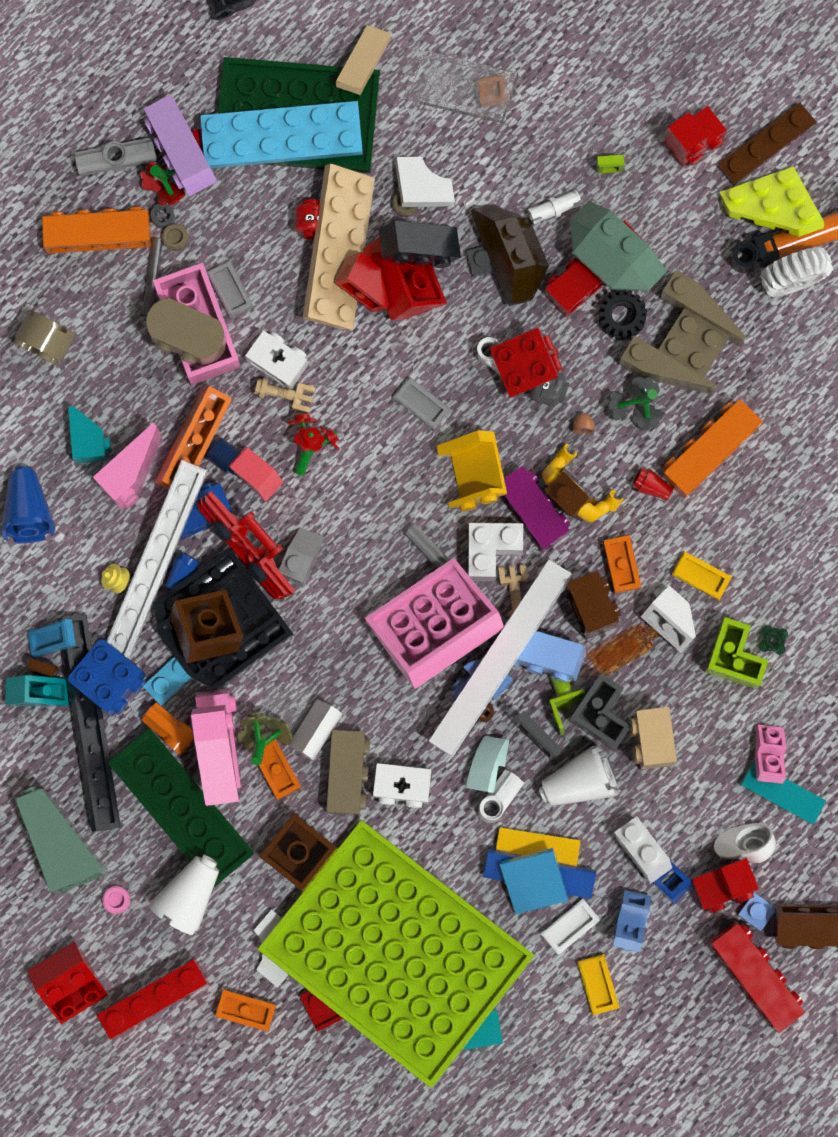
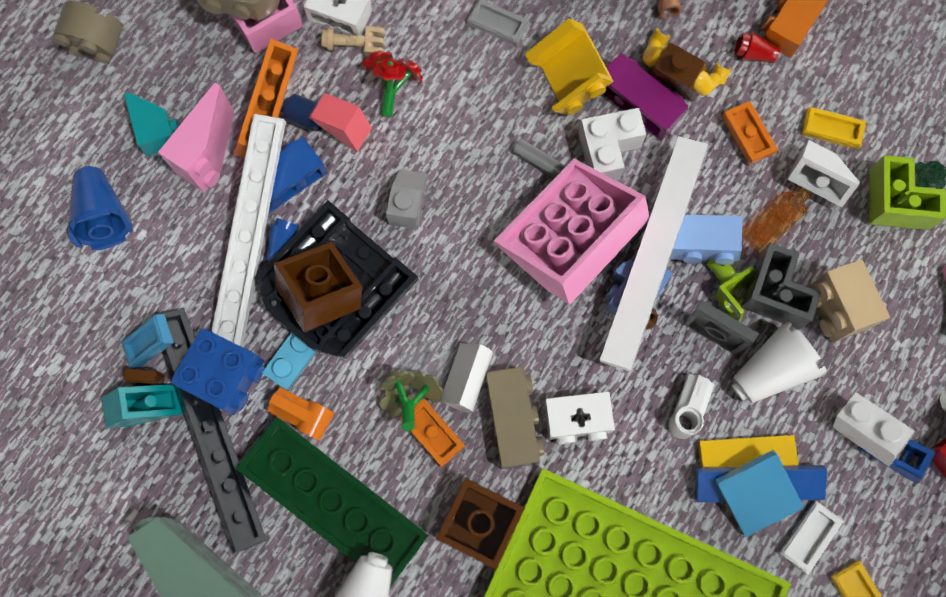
camera: 15 degrees left, 5 degrees down
light yellow wheel [101,564,130,593] -> none
bright pink wedge [191,688,241,806] -> none
red piece [197,491,295,600] -> none
light aqua slope [466,736,509,793] -> none
tan hinge [498,564,527,619] -> none
reddish brown brick [565,571,621,640] -> none
medium blue brick [613,890,651,952] -> none

